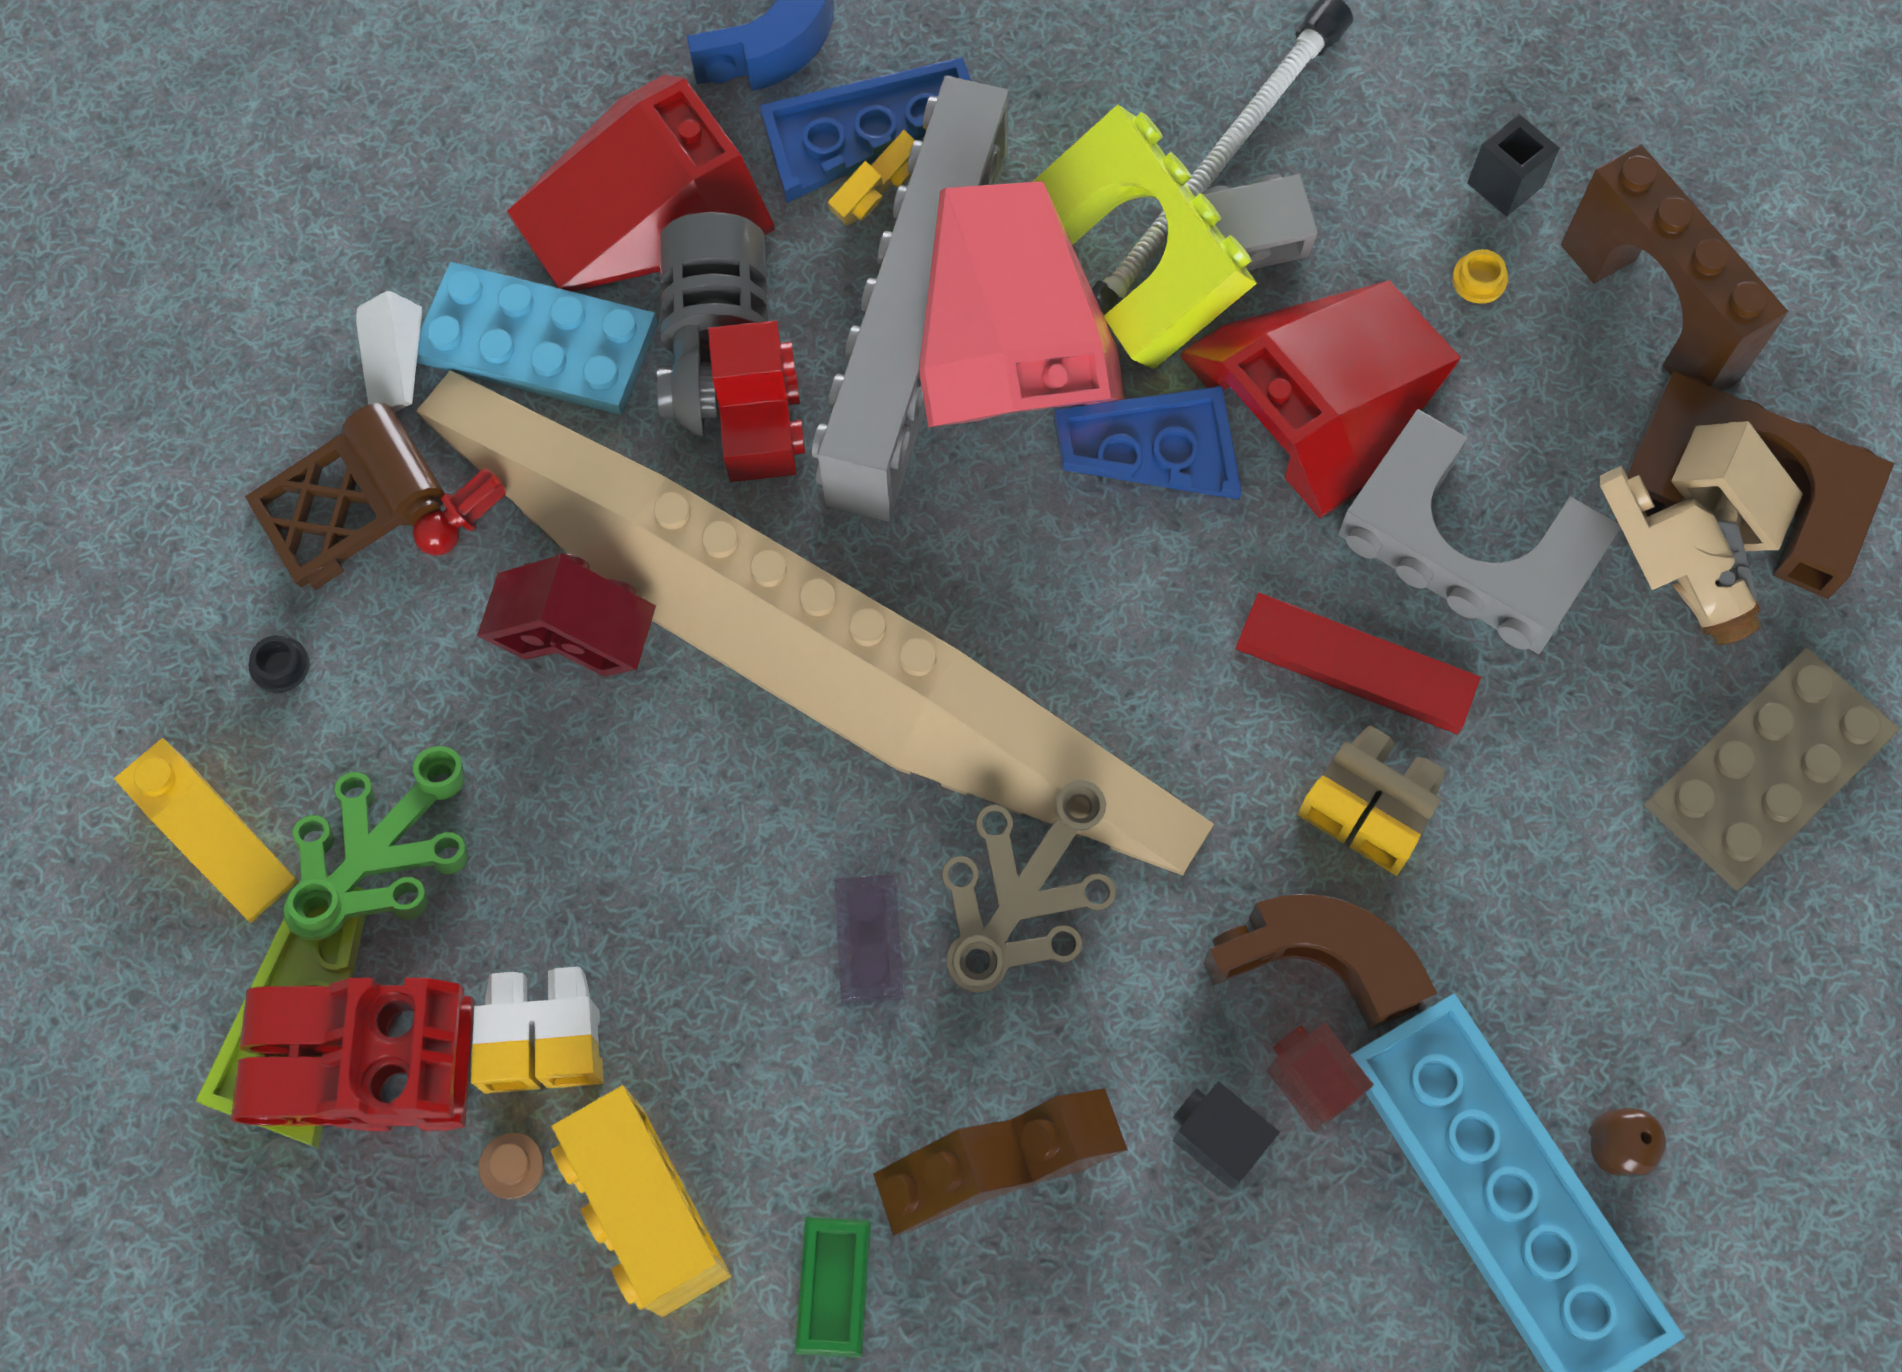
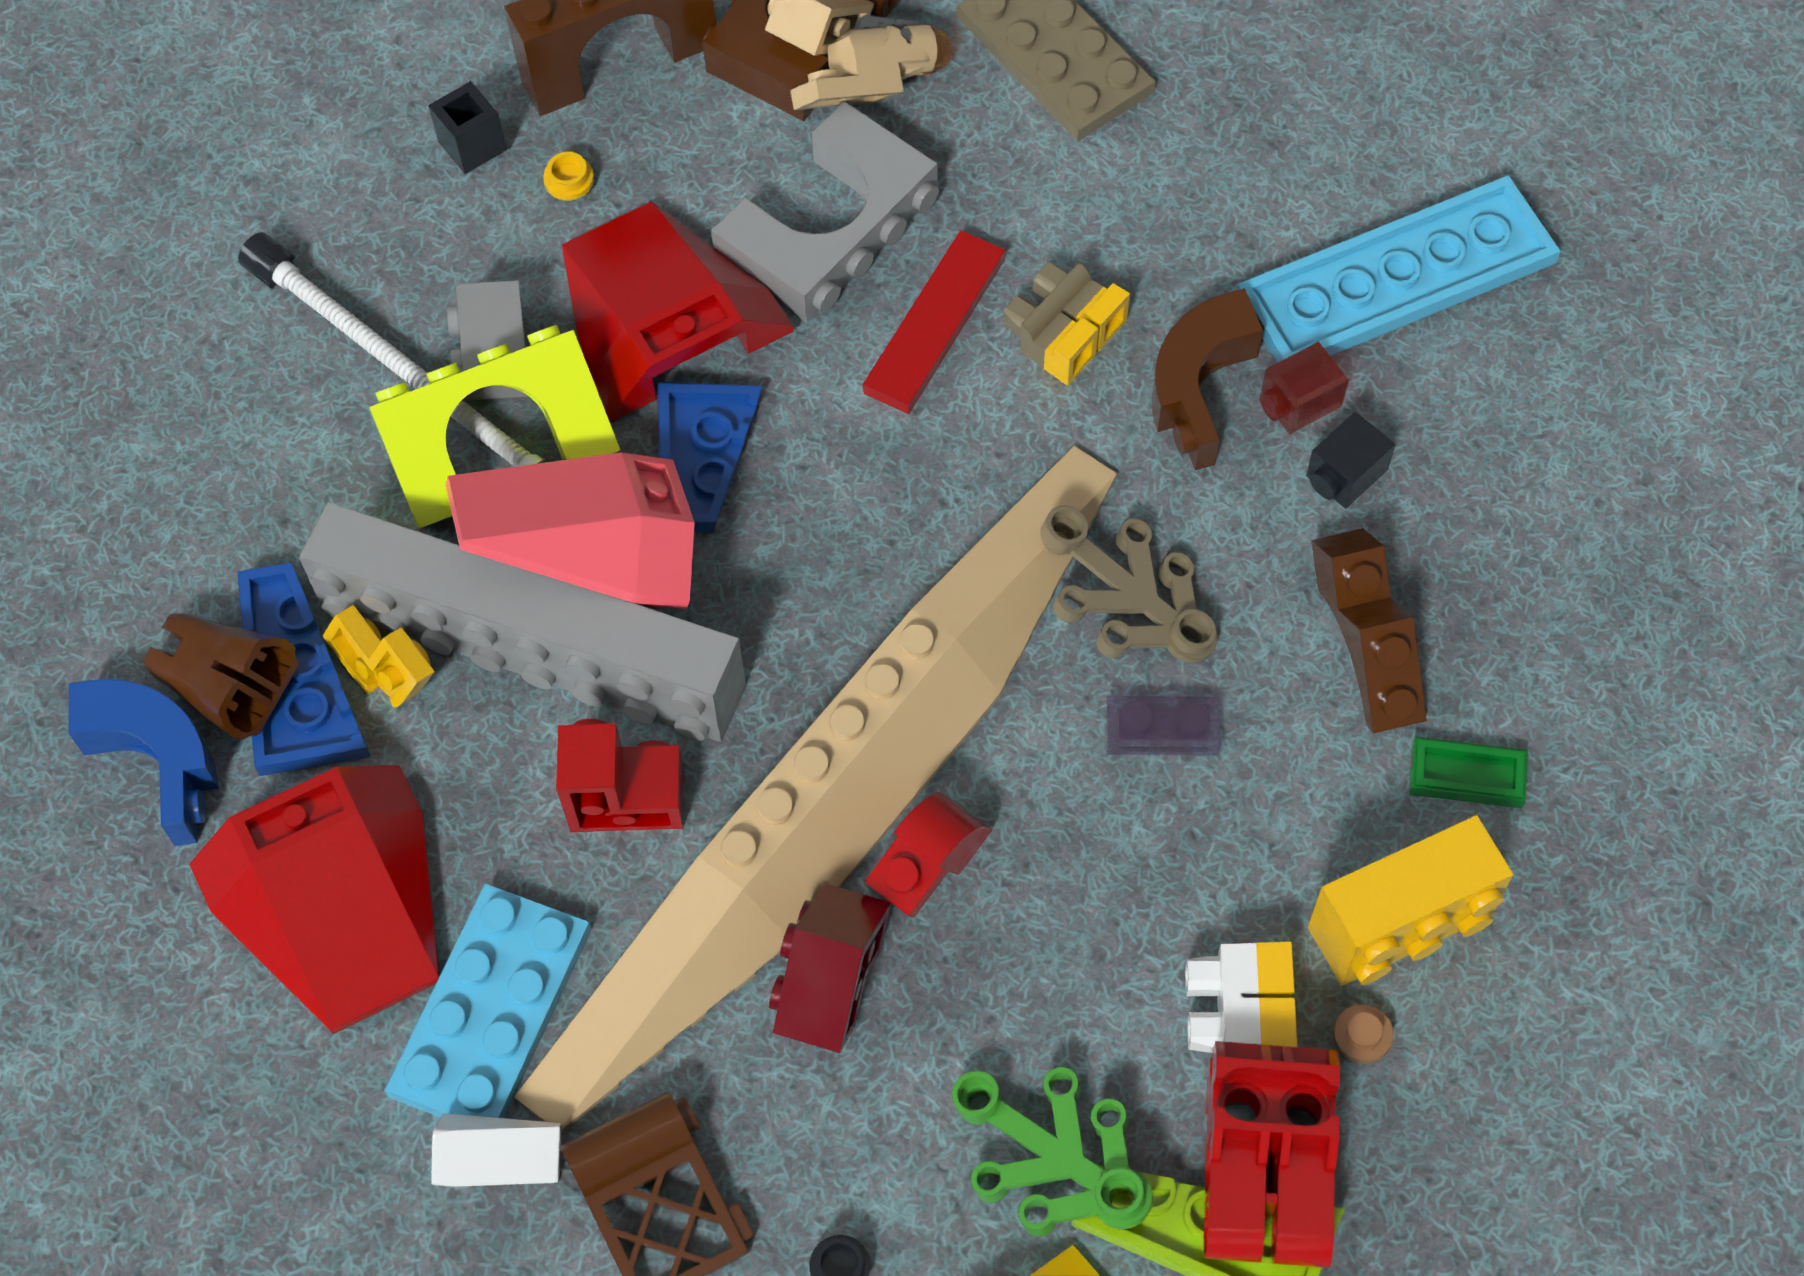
camera: 85 degrees left, 5 degrees down
red axle [413,469,507,556] -> none
dark grey cylinder [657,212,768,438] -> none
reddish brown piece [1588,1108,1666,1176] -> none
none -> reddish brown piece [143,613,298,740]
none -> red brick [864,792,992,918]

